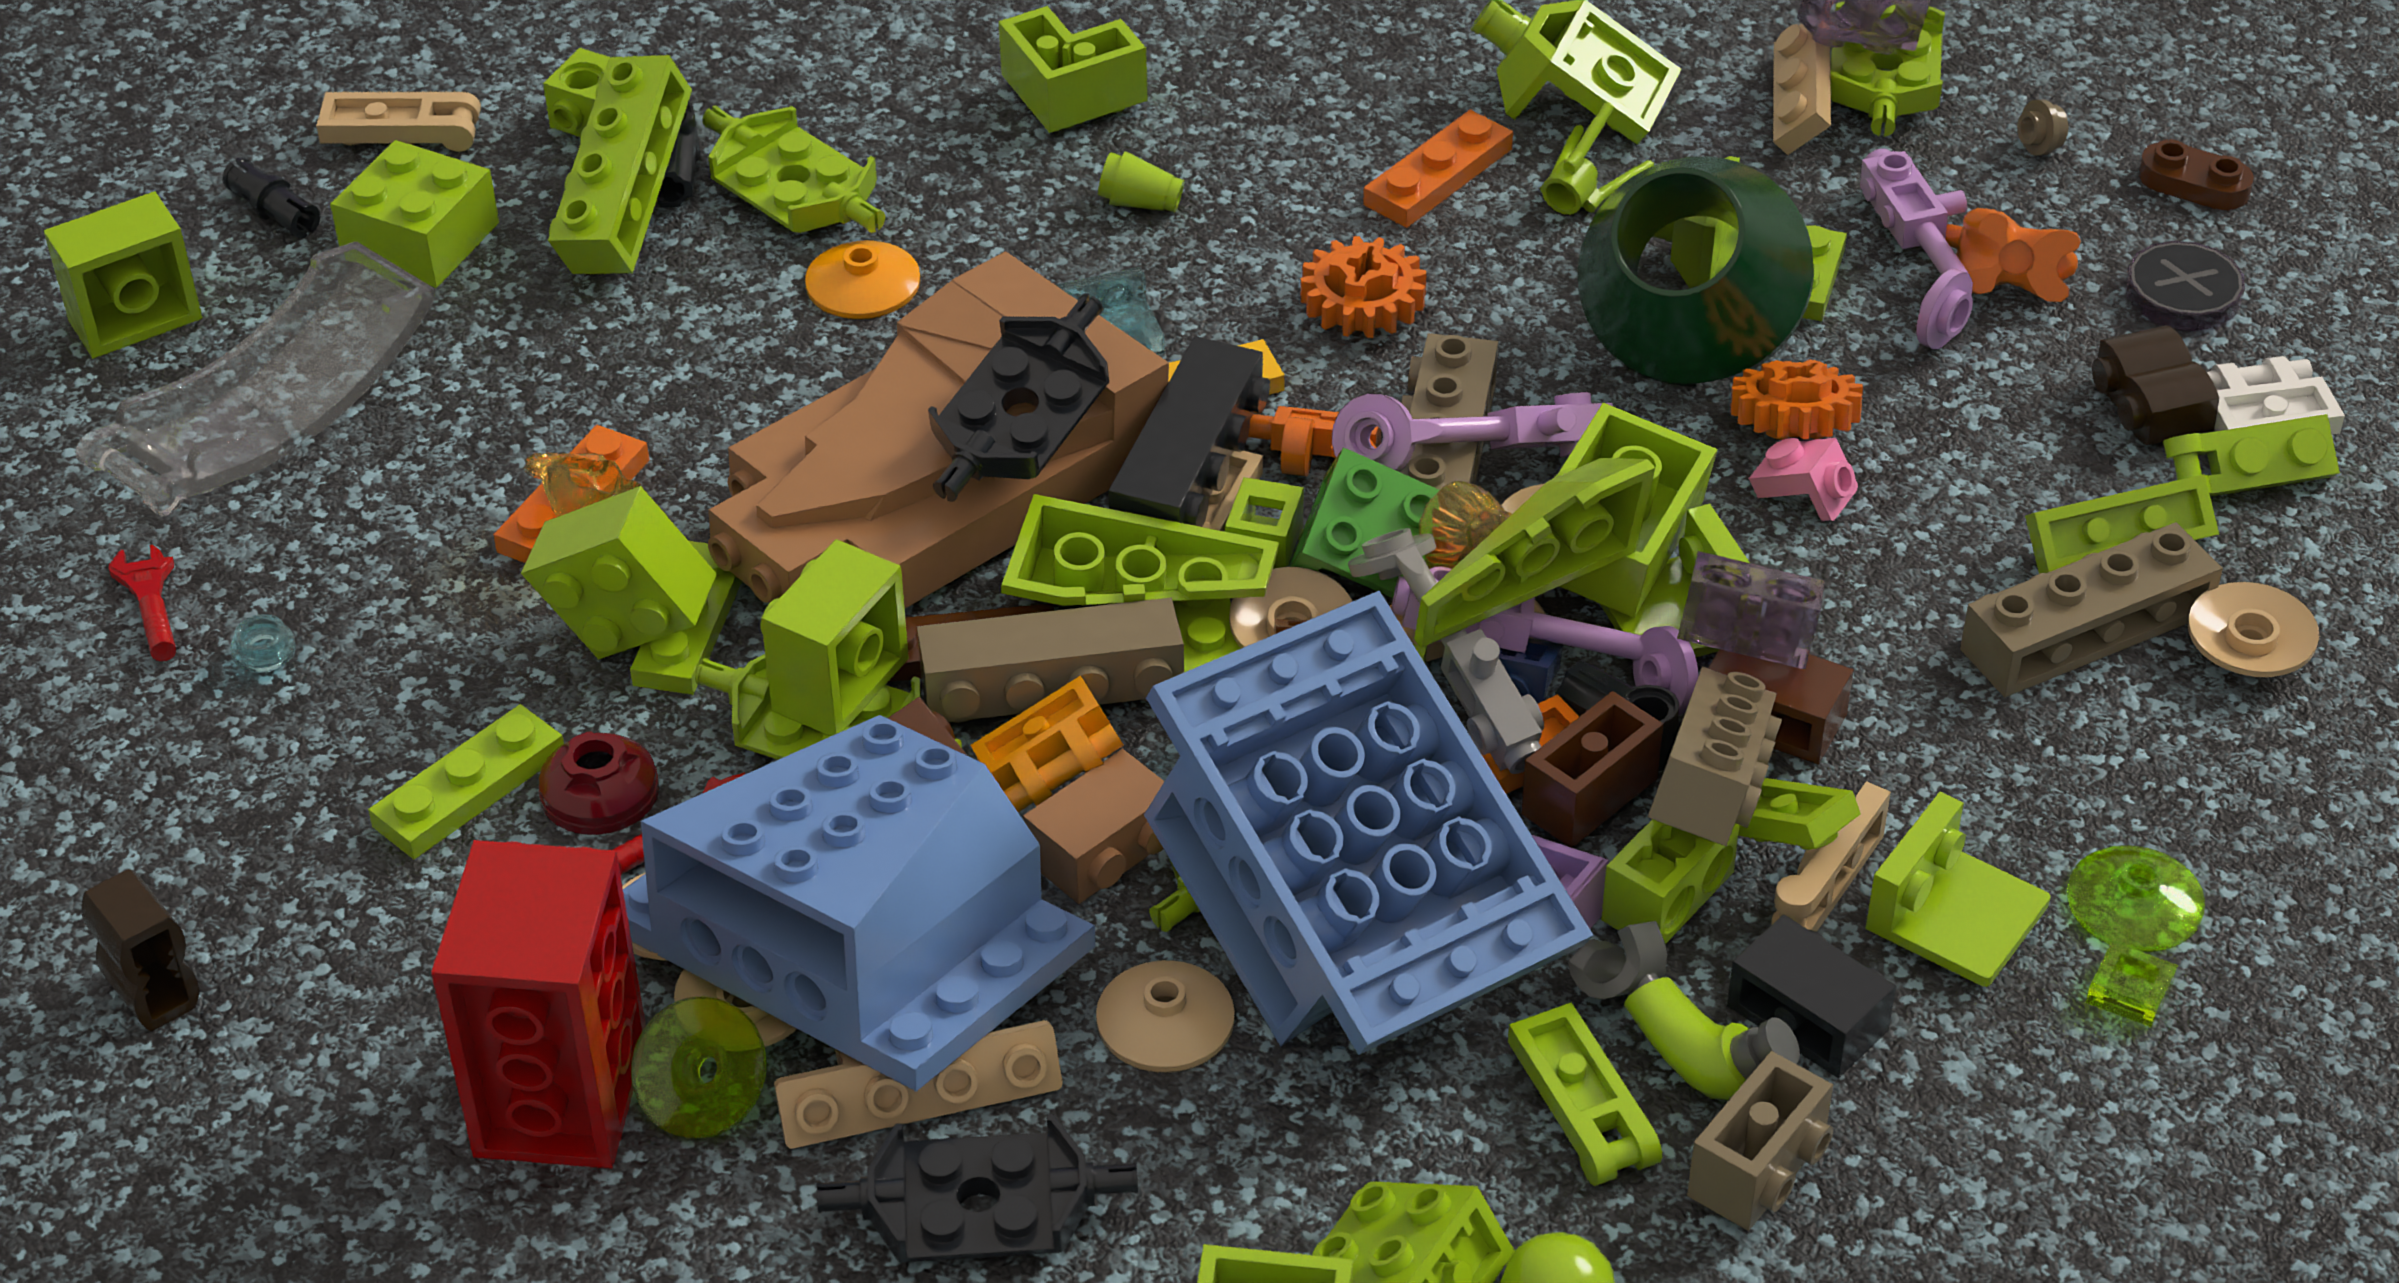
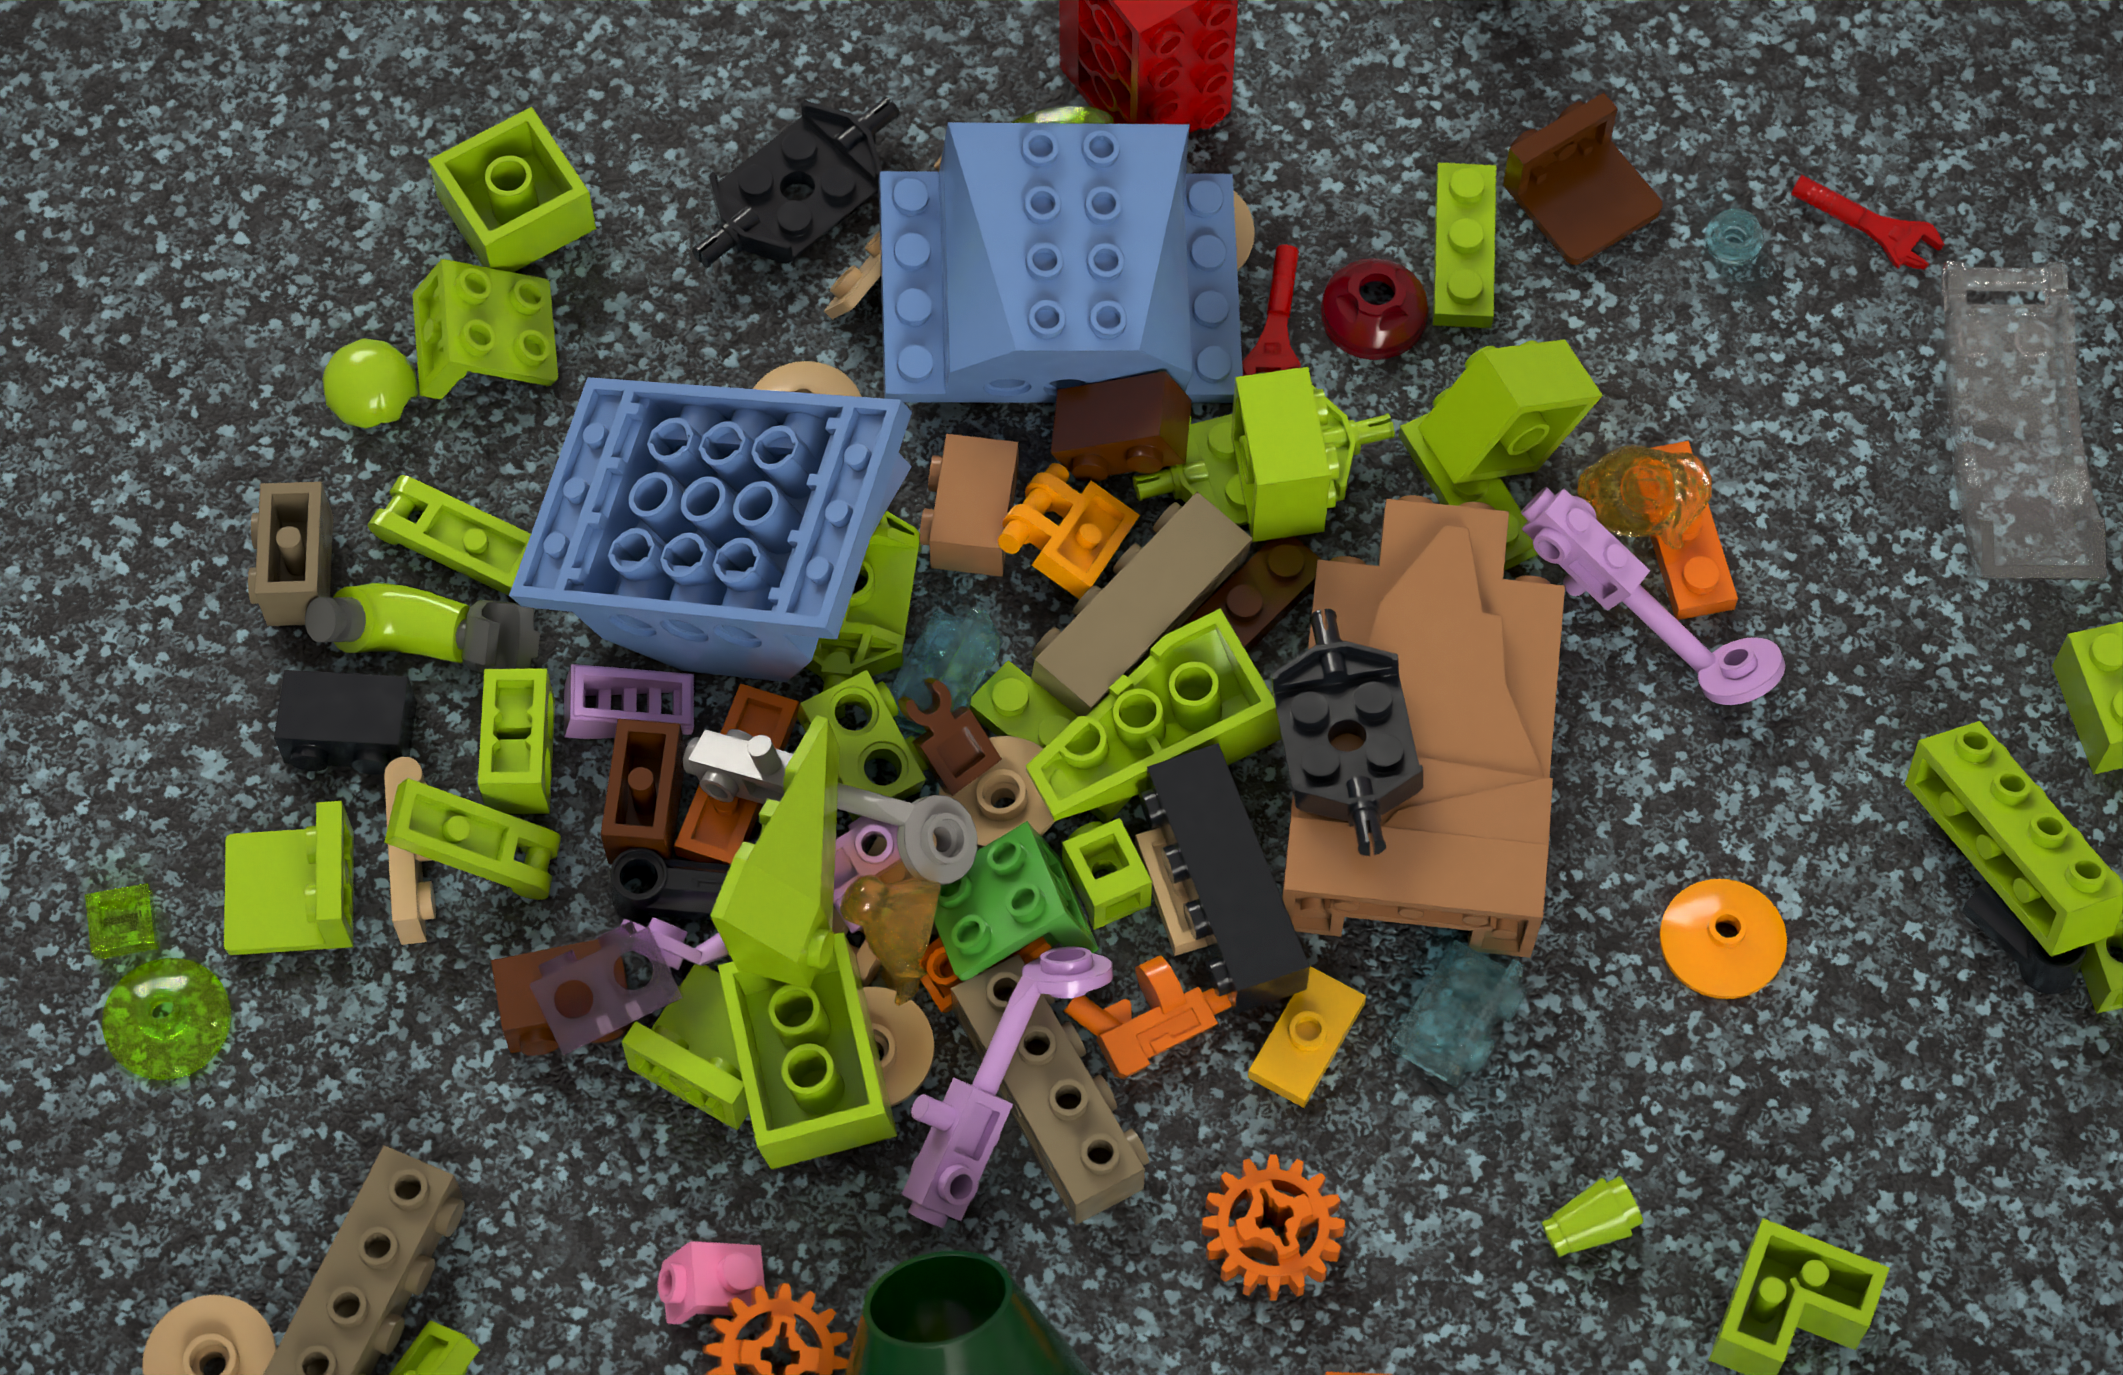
camera: 140 degrees right, 20 degrees up
lime plate [702,106,886,233] -> none
dark tan brick [1648,666,1782,846] -> none
none -> reddish brown bracket [1503,92,1663,265]
none -> lavender piece [1521,487,1785,705]

